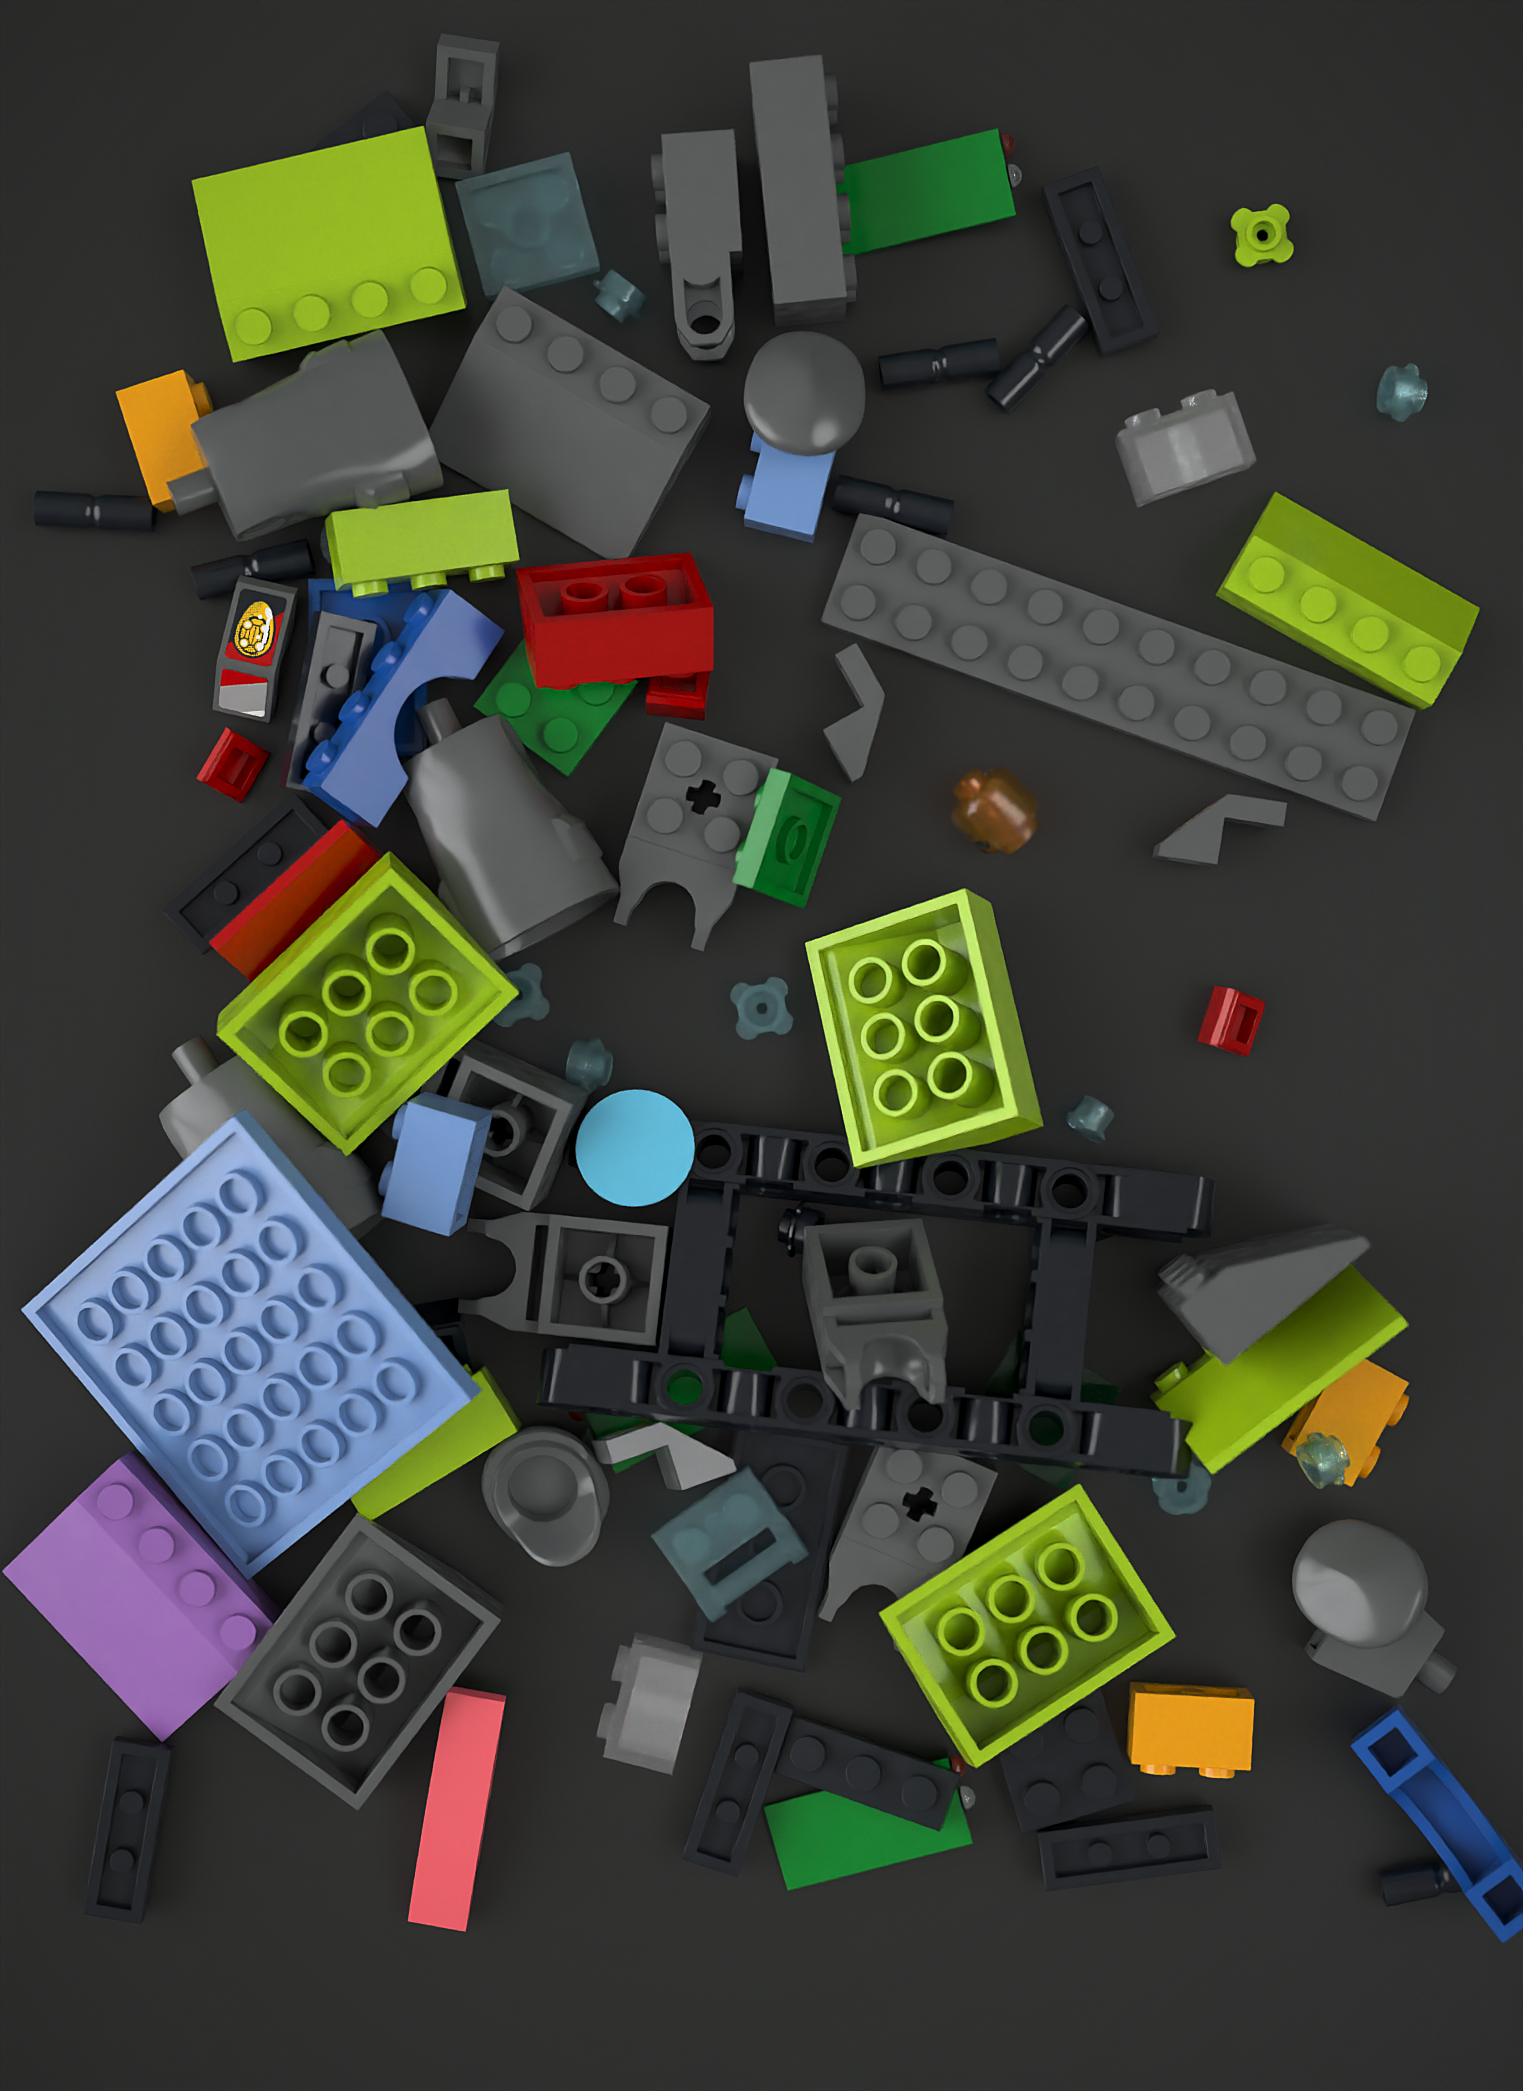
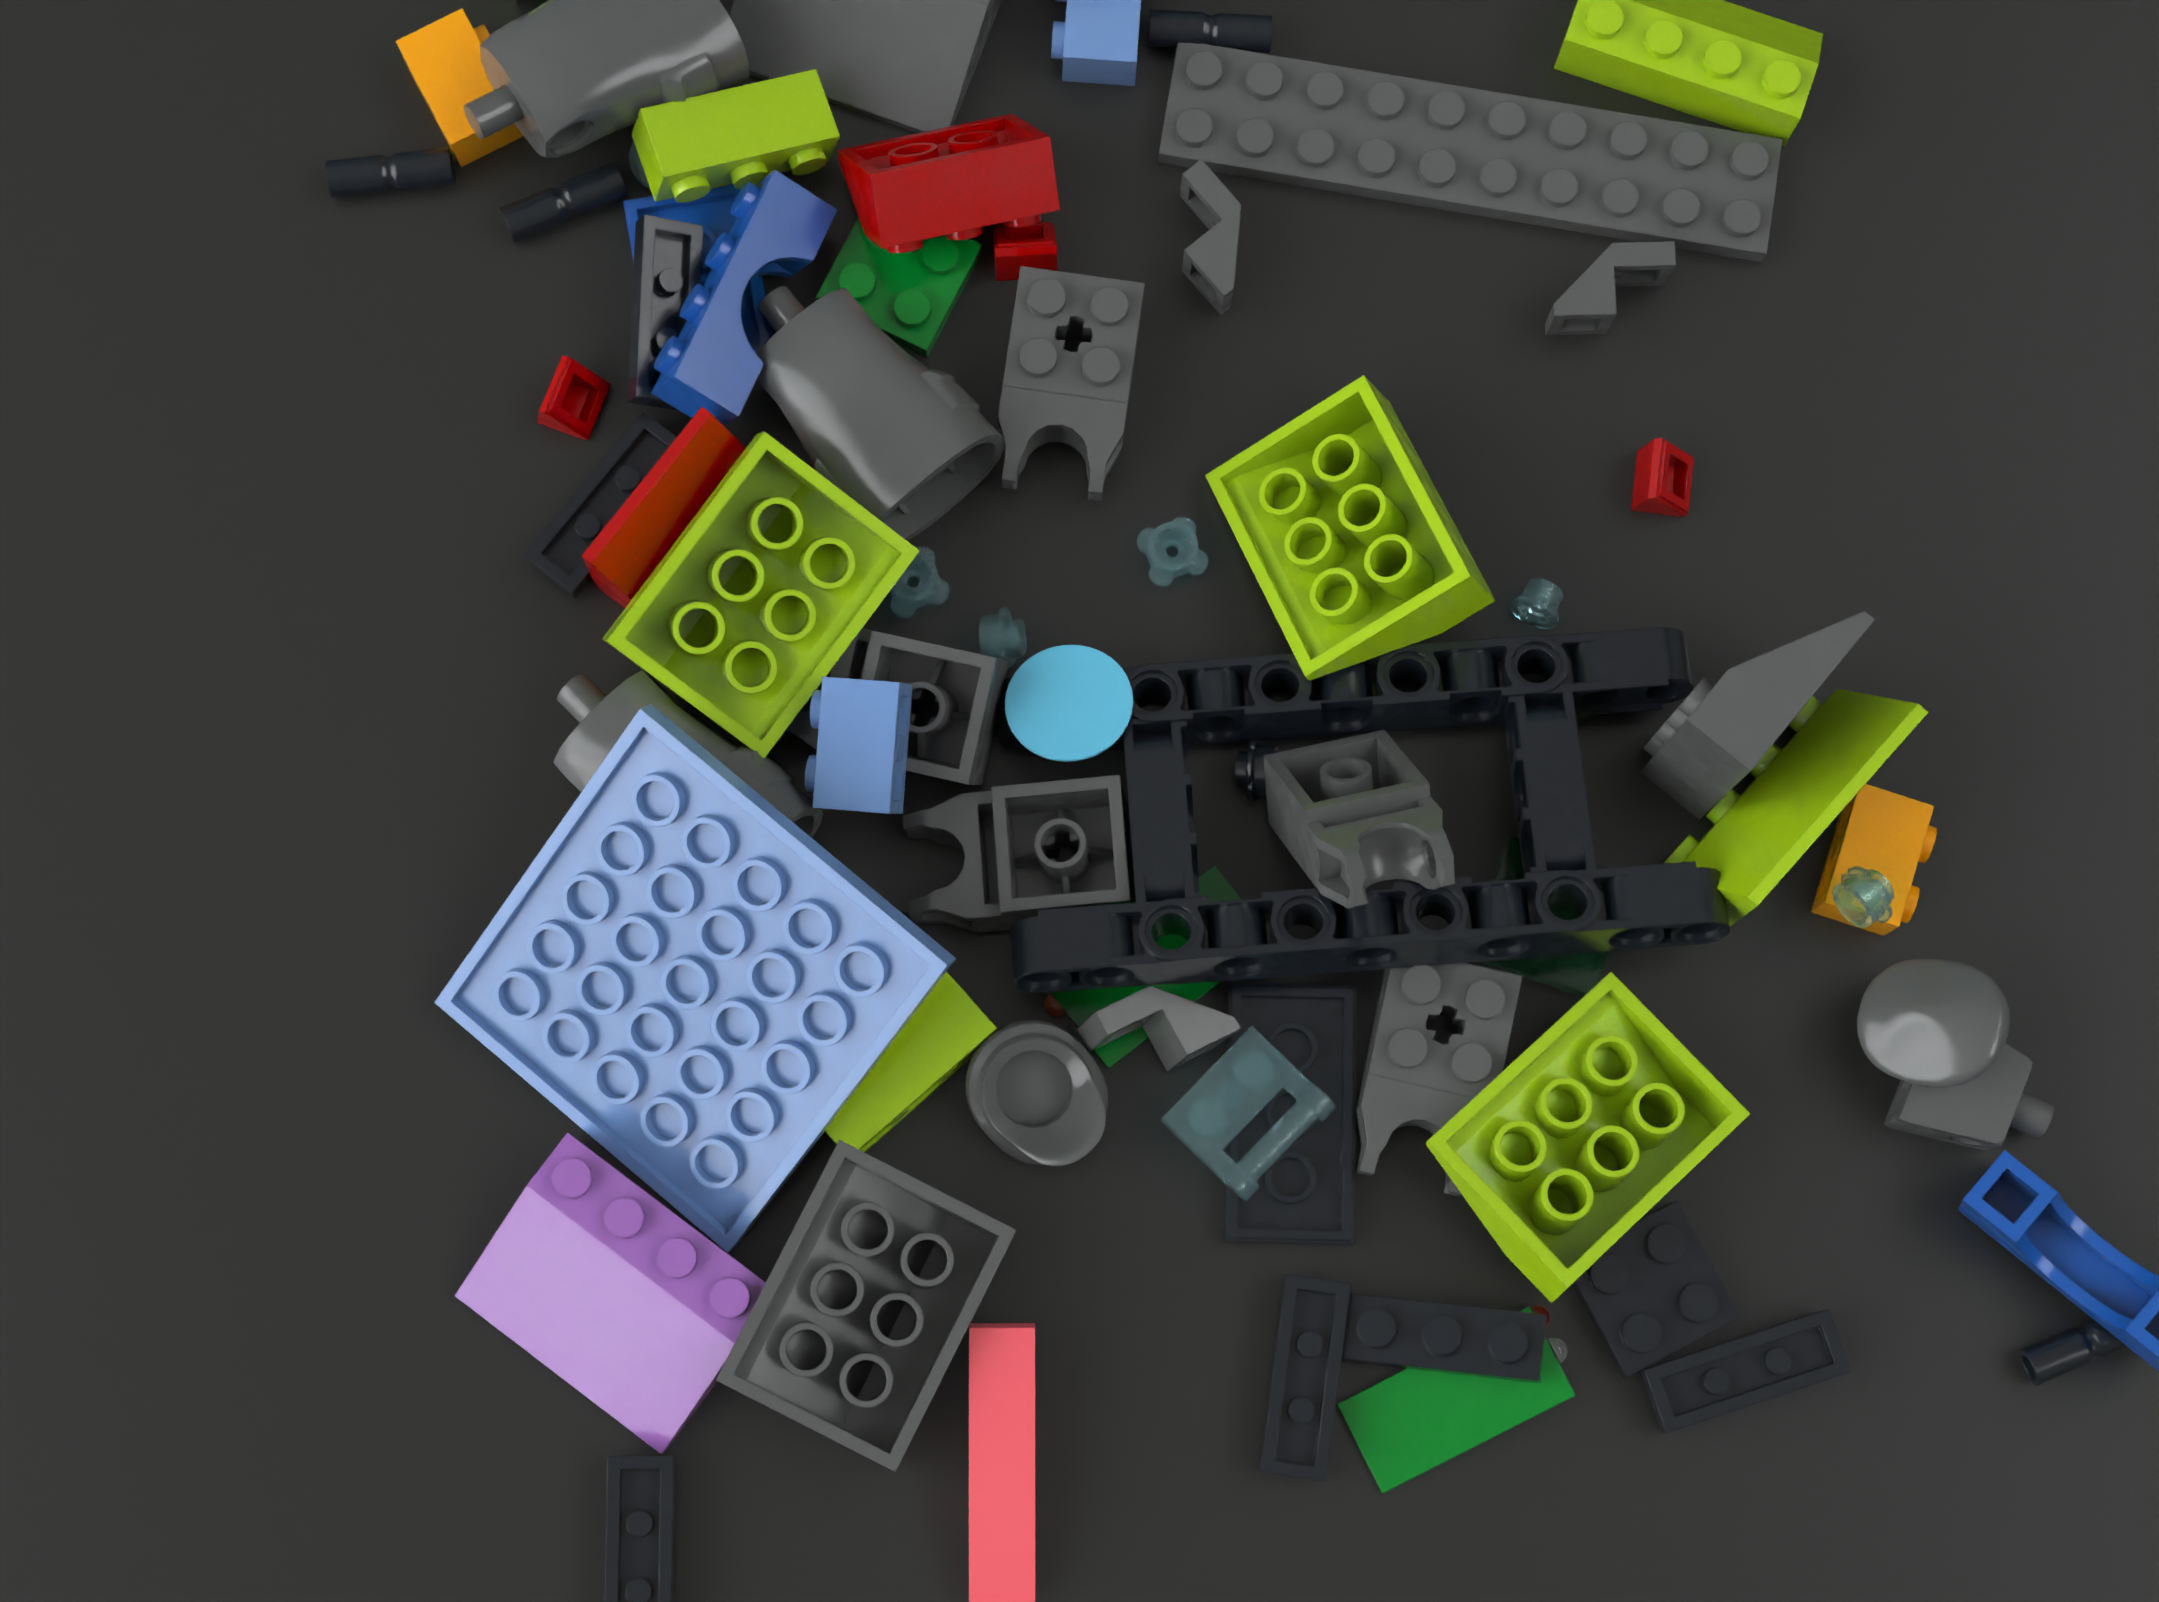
camera: 10 degrees left, 10 degrees down
slope [212,575,298,723] -> none
clear brick [596,1632,703,1775] -> none
green plate [732,768,842,909] -> none
clear orange head [951,767,1039,855] -> none
light orange brick [1126,1682,1255,1778] -> none
clear light blue plate [1152,1461,1211,1515] -> none

